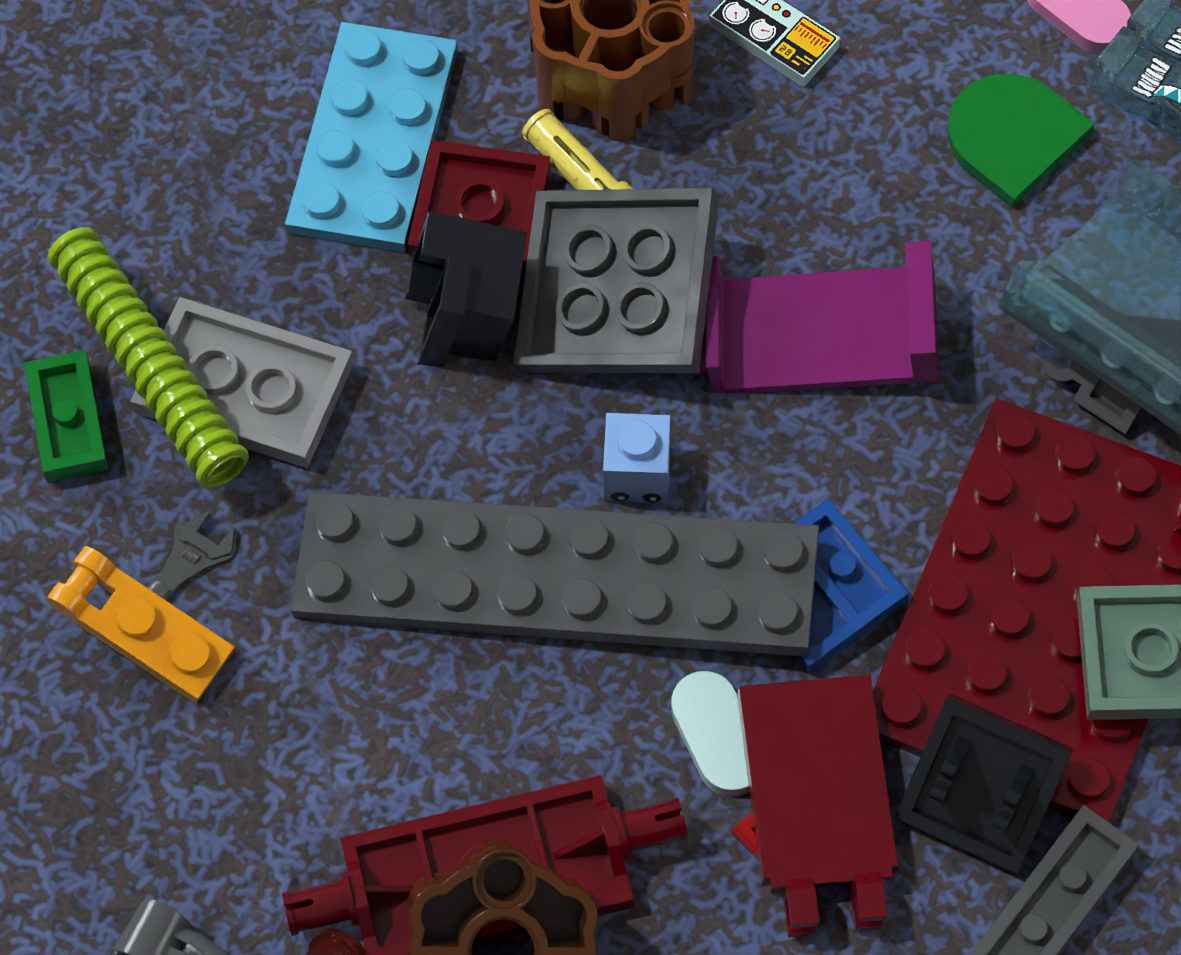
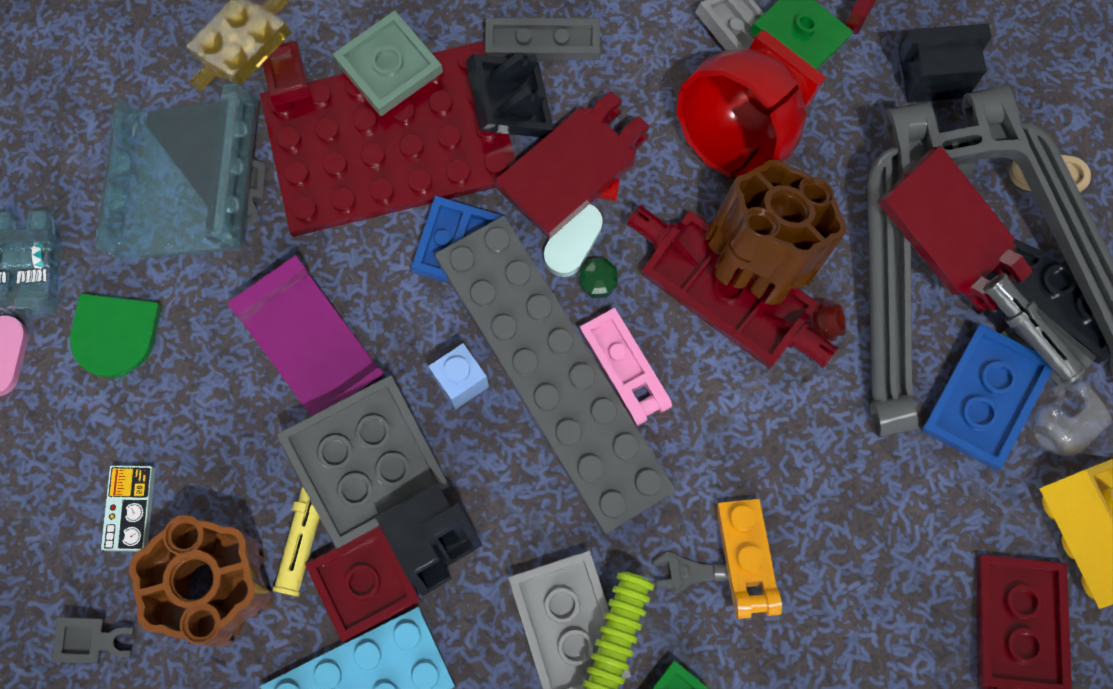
camera: 130 degrees left, 10 degrees up
none -> bright pink plate [579,308,672,427]
none -> dark green tile [580,258,618,298]

